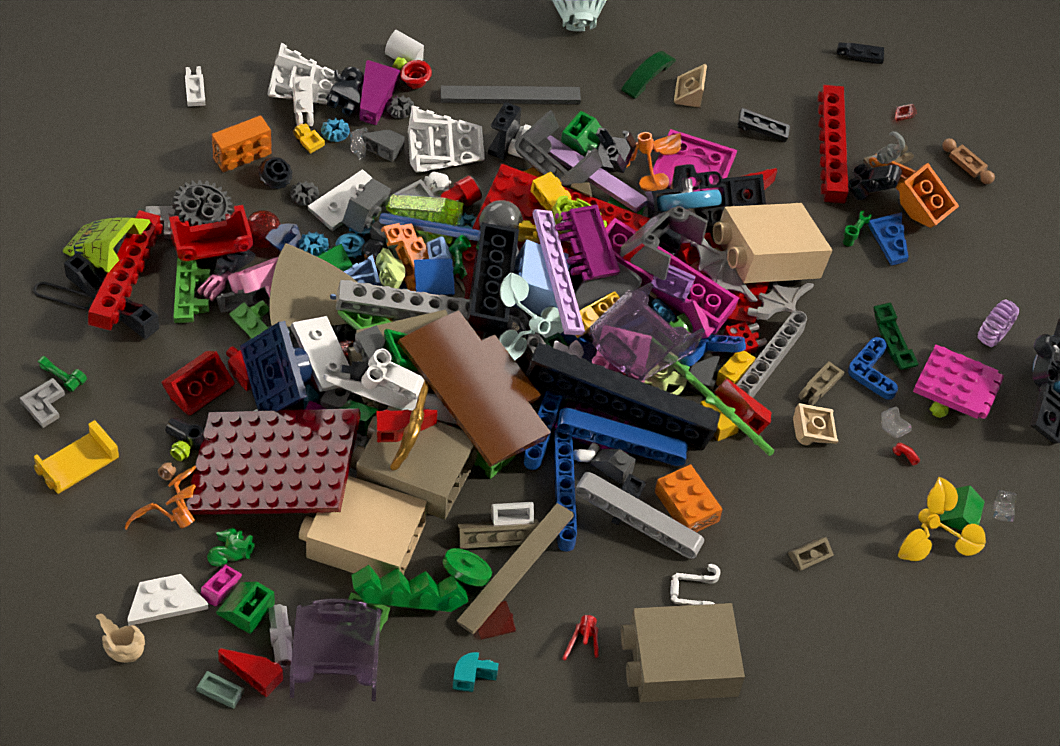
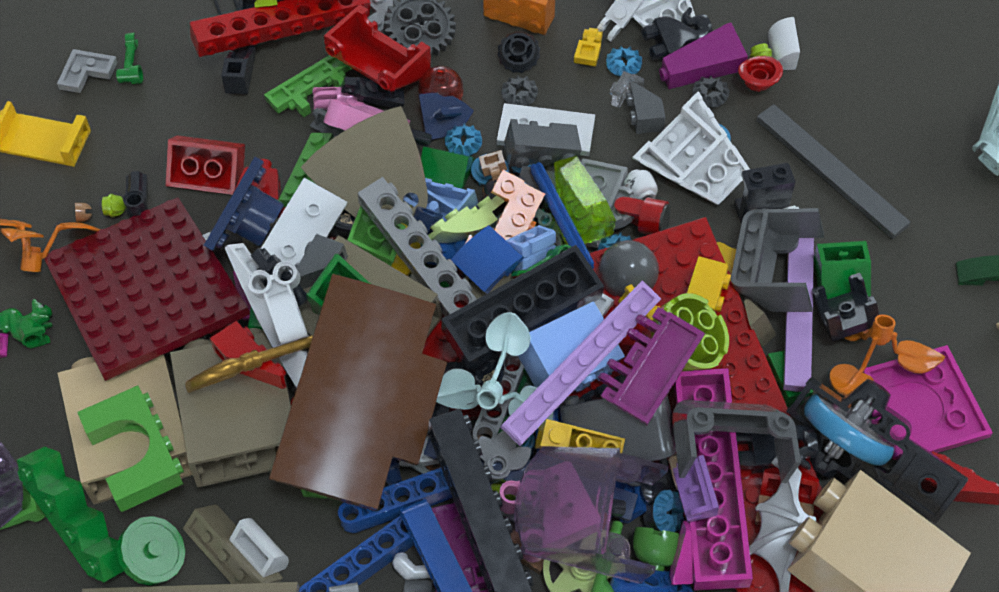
camera: 60 degrees right, 5 degrees up
none -> bright green arch [77,385,184,512]
none -> medium nougat plate [479,150,507,186]

